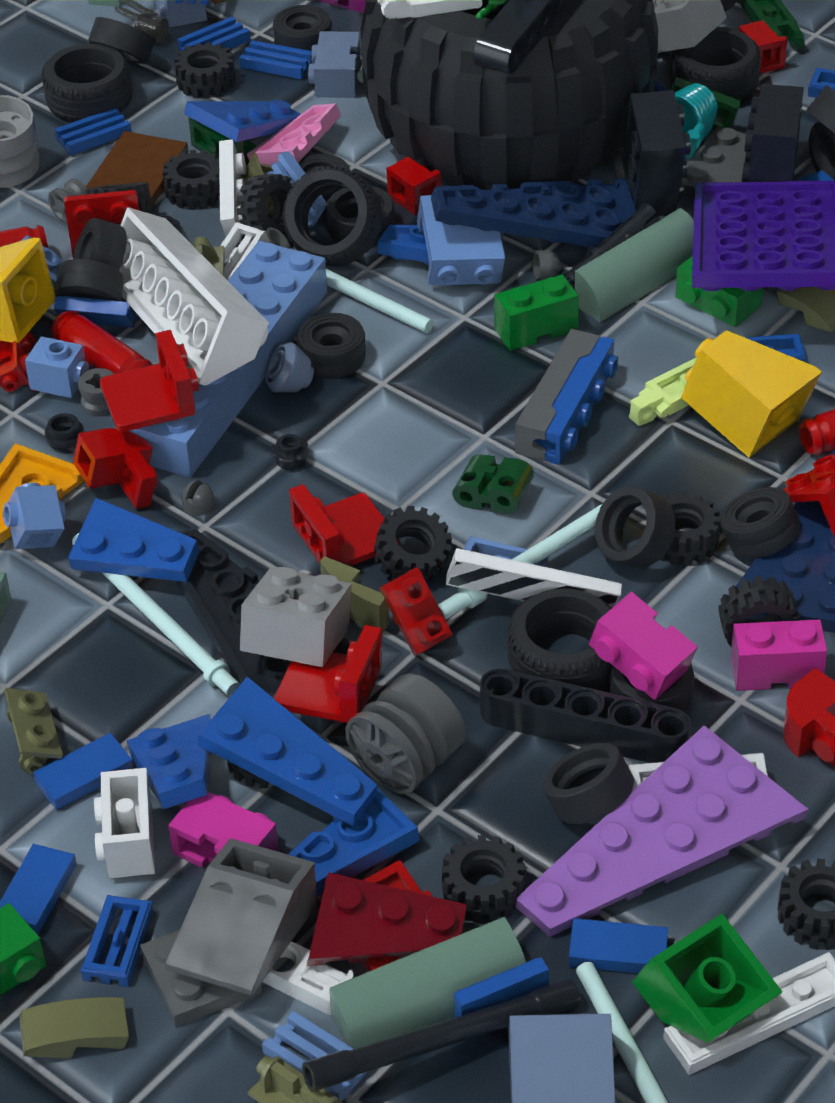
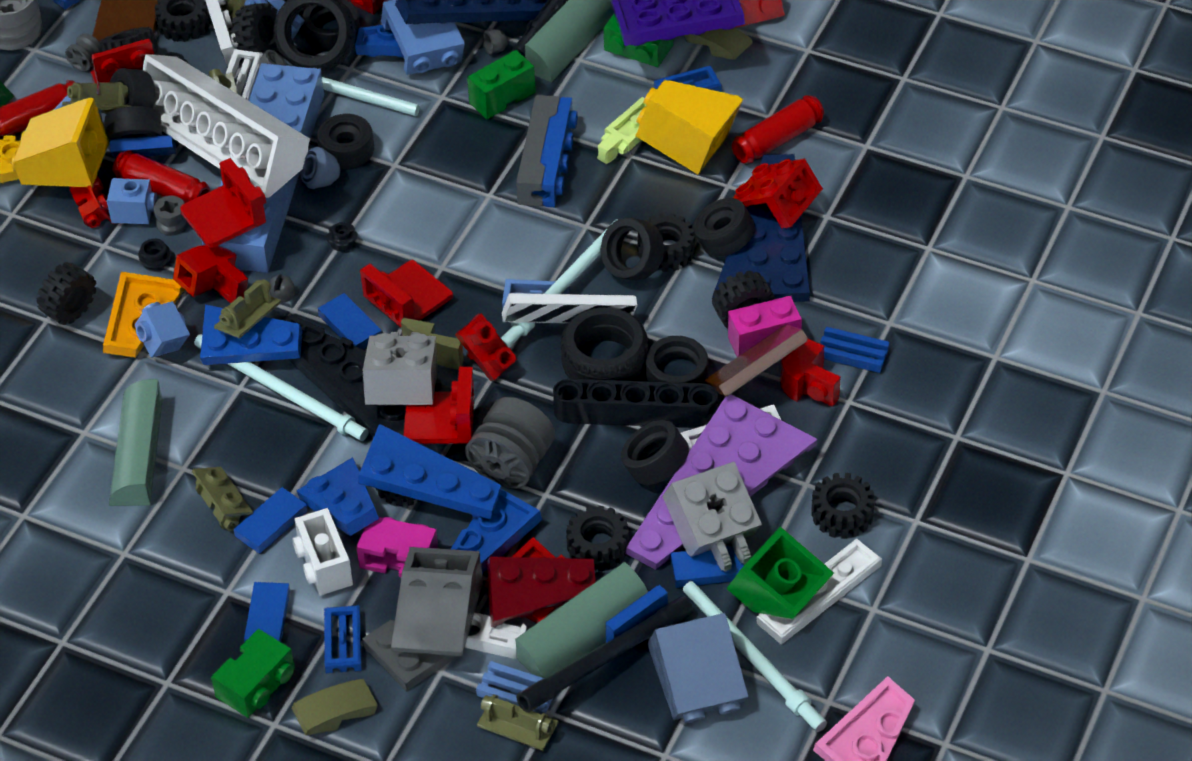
camera: 15 degrees left, 5 degrees up
black tyre [374,506,452,581] -> none
dark green piece [452,454,534,513] -> none
dark pink brick [588,591,698,700] -> none
none -> olive hinge [62,82,131,114]
none -> olive hinge [214,279,281,338]
none -> blue tile [318,293,382,350]
none -> light grey hinge [662,462,762,571]
none -> tile [704,324,808,396]

